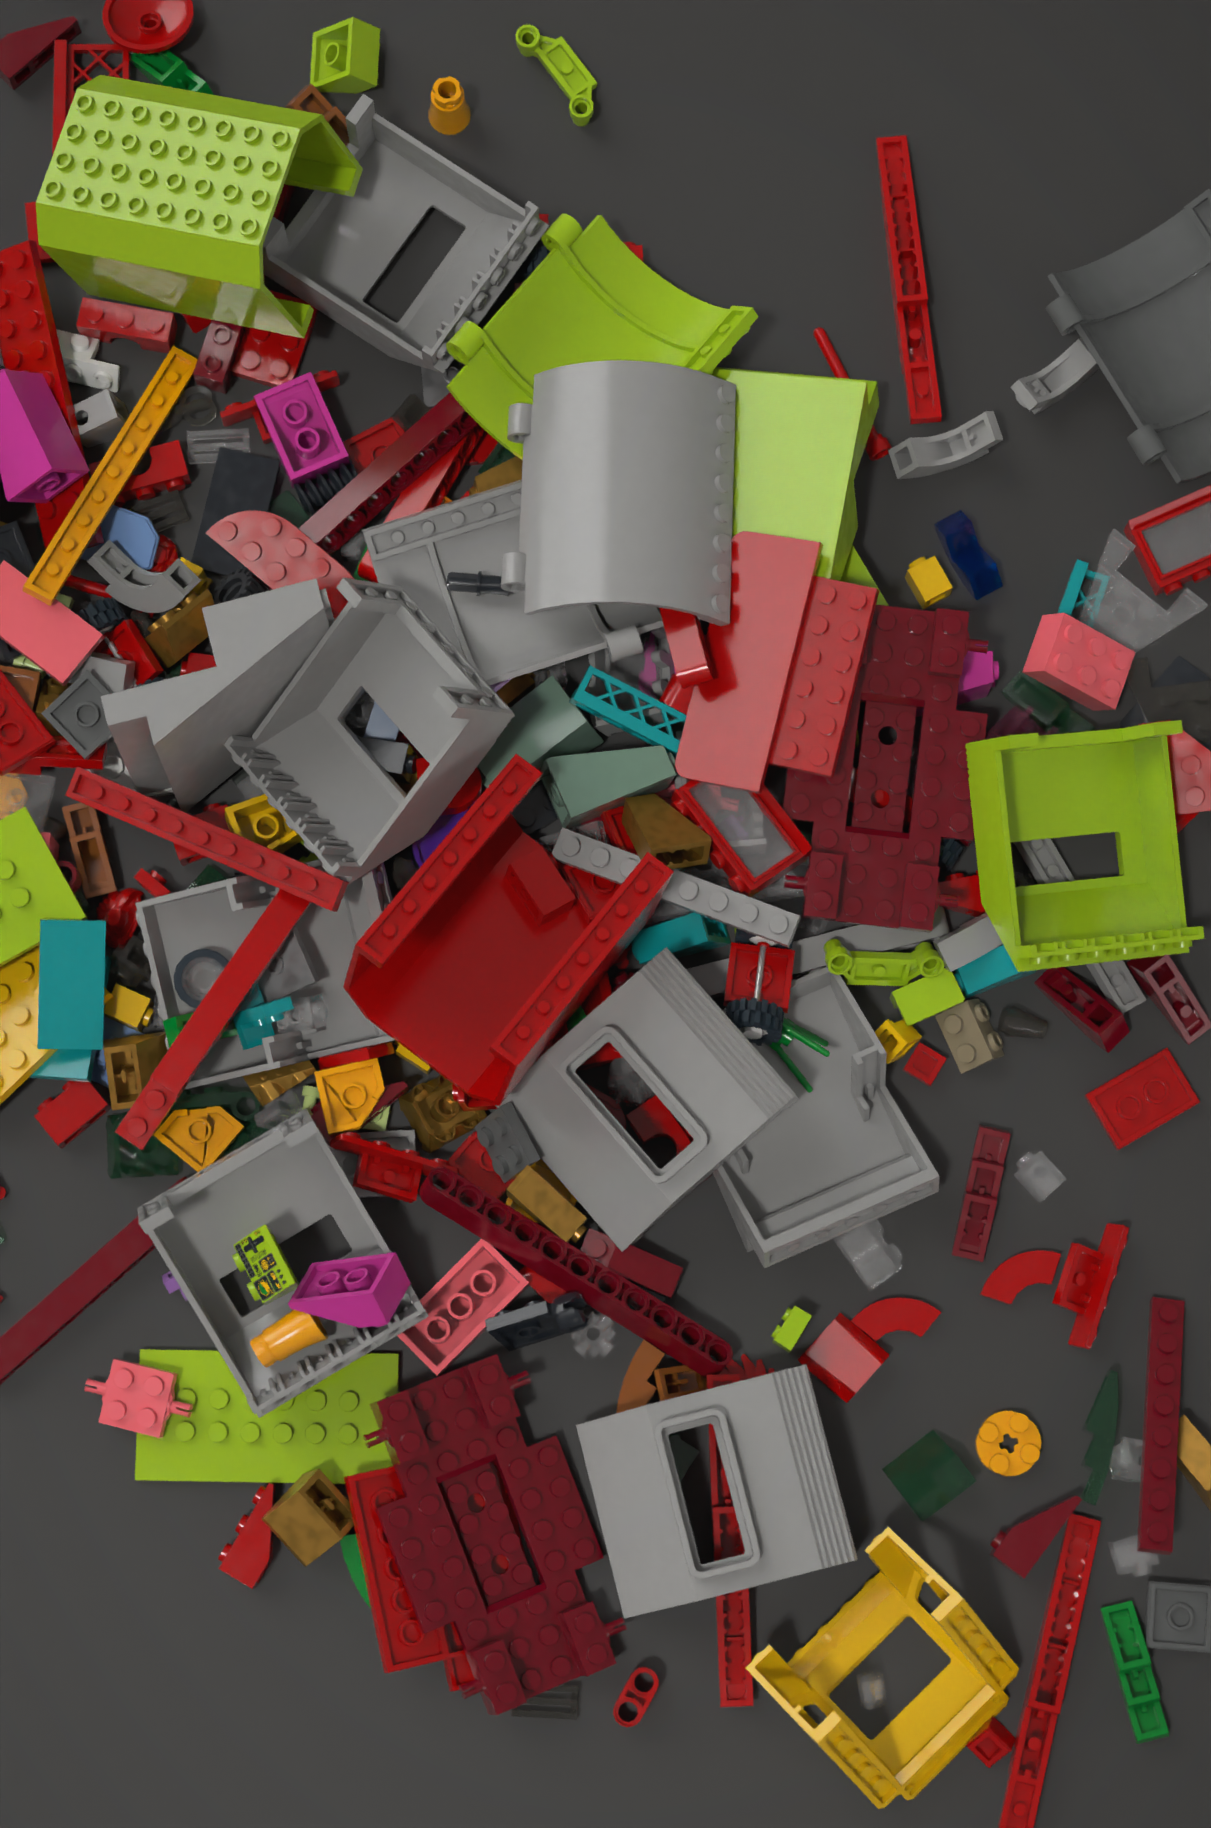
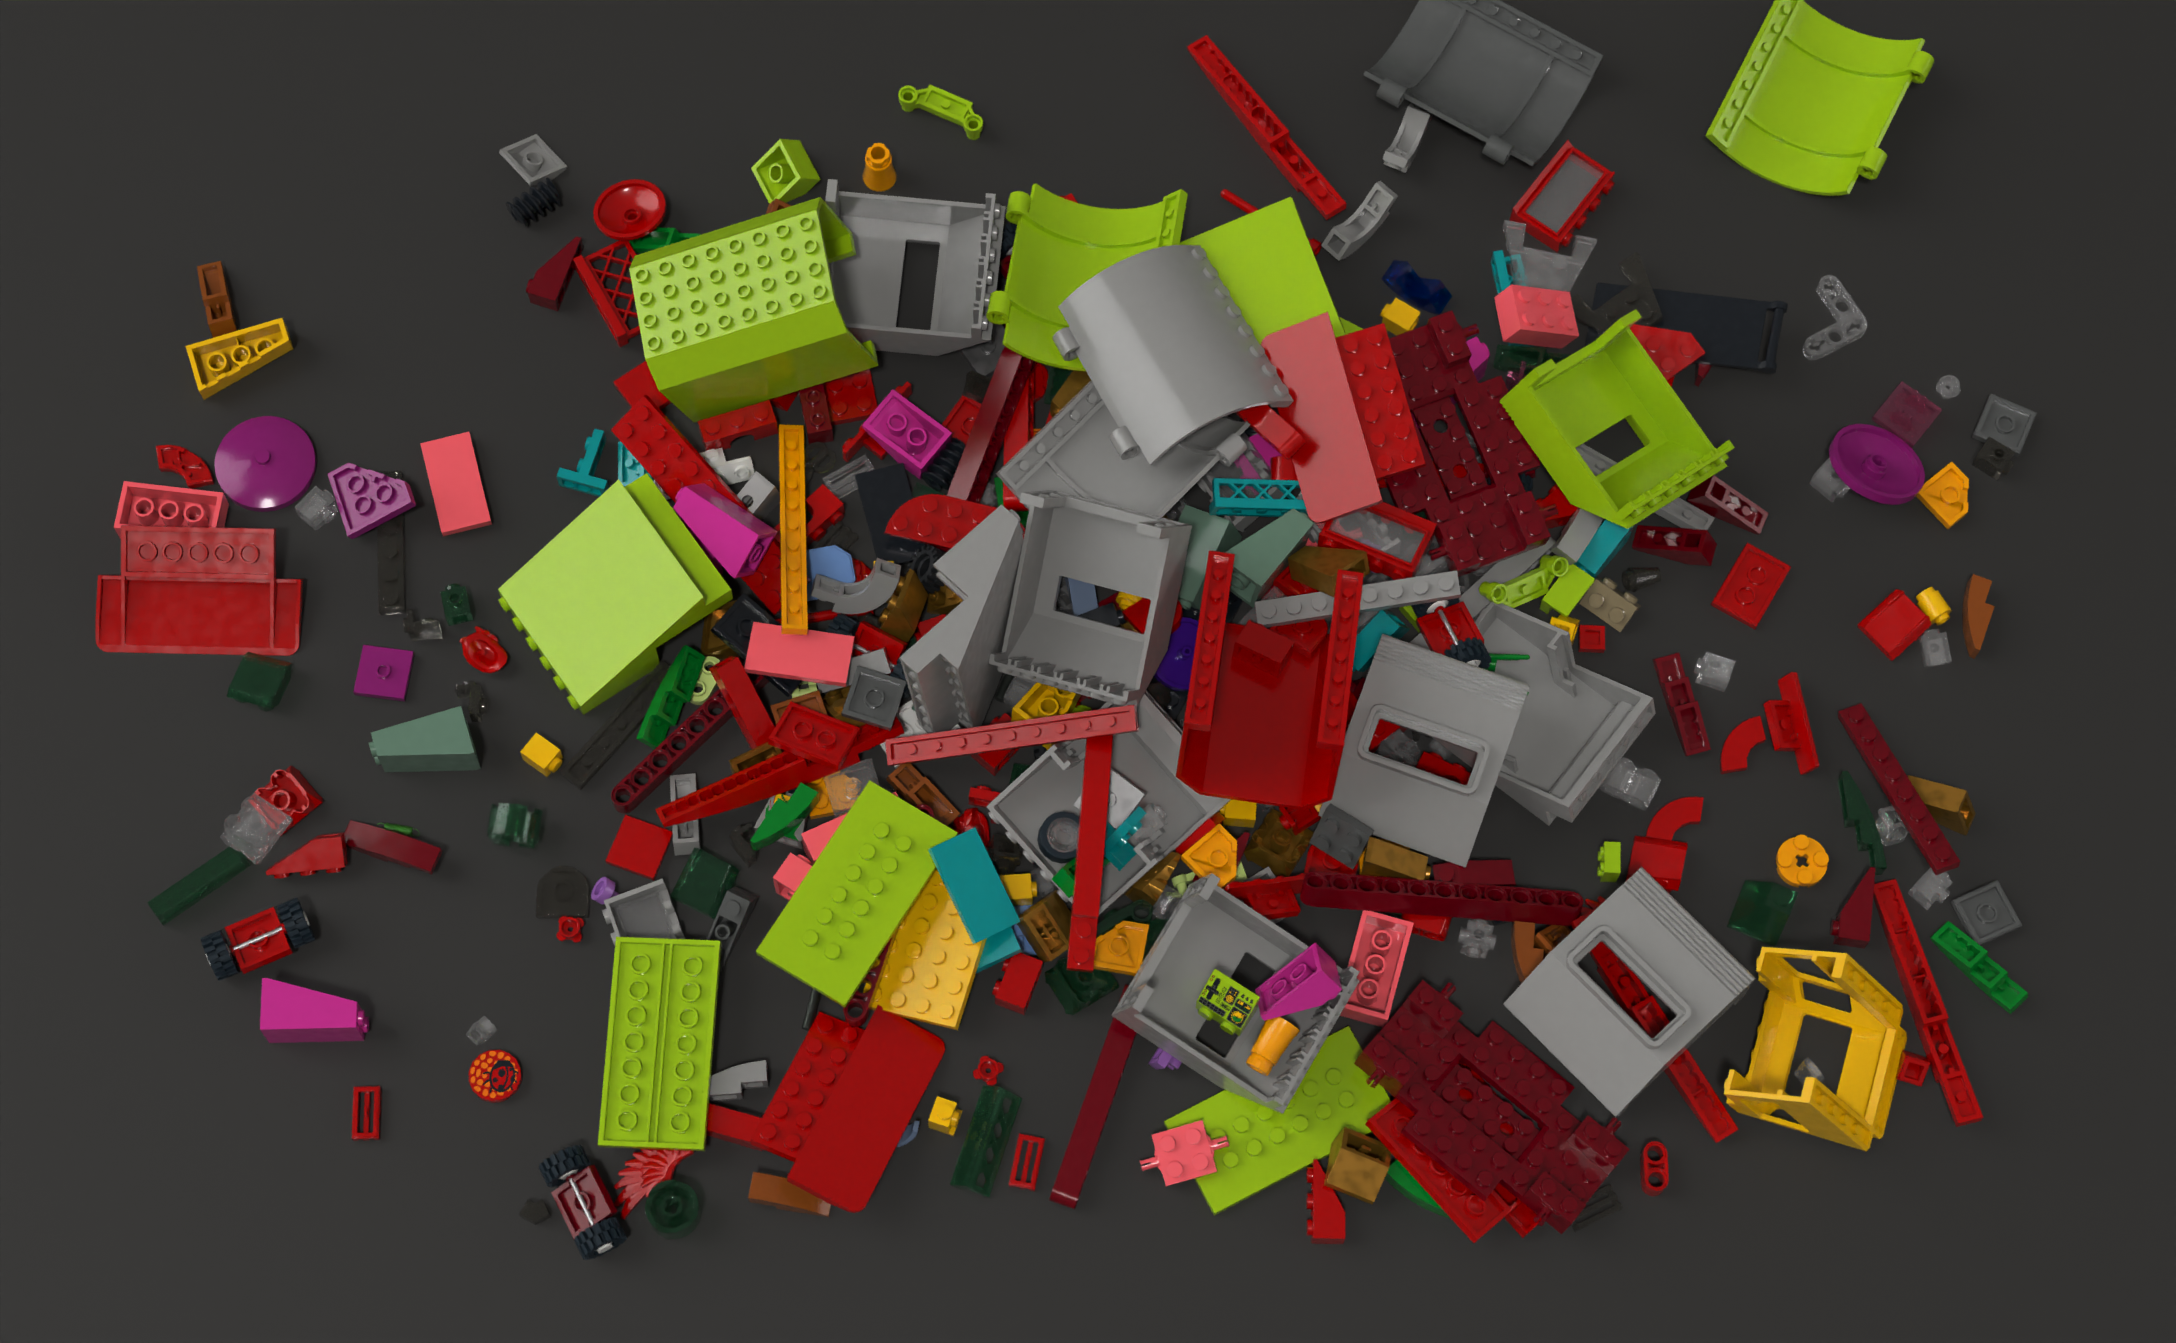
camera: 30 degrees left, 10 degrees down
black axle [447,571,509,596] -> none
black plate [485,1291,589,1351] -> none

